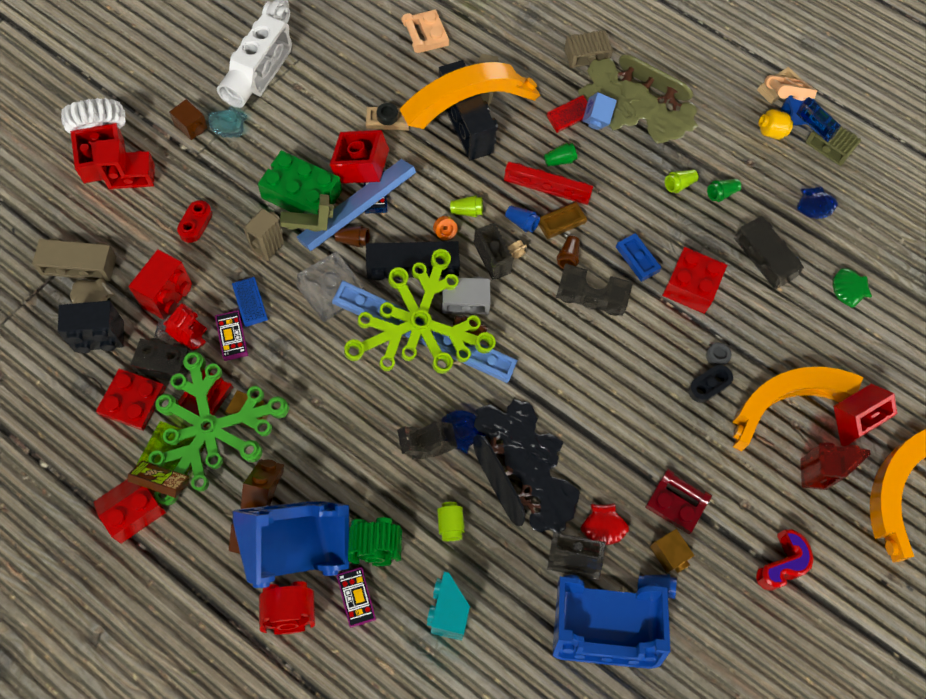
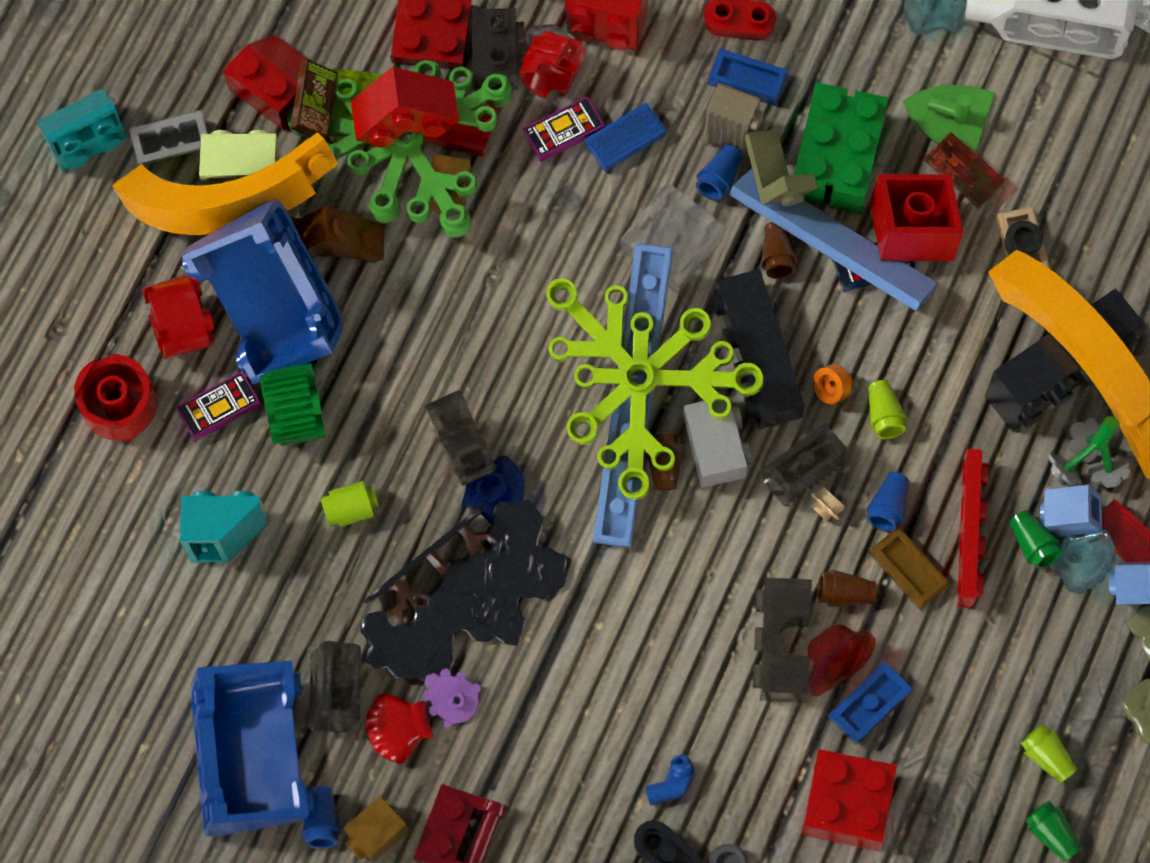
camera: 85 degrees right, 5 degrees up
none -> teal slope [36,89,128,171]
none -> red brick [74,354,157,442]
none -> light orange arch [112,132,338,235]
none -> light grey brick [129,110,208,165]
none -> yellowish green brick [199,130,282,185]
none -> red brick [351,66,459,147]
none -> medium lavender piece [422,668,481,728]
none -> blue arm [645,755,695,805]
none -> blue cone [696,145,743,200]
none -> blue tile [708,48,789,107]
none -> clear red piece [807,624,875,697]
none -> bright green shield [903,84,994,158]
none -> clear red tile [925,132,1005,209]
none -> medium blue brick [1040,485,1102,537]
none -> light grey plant [1048,416,1131,488]
none -> clear light blue animal [1048,530,1116,594]

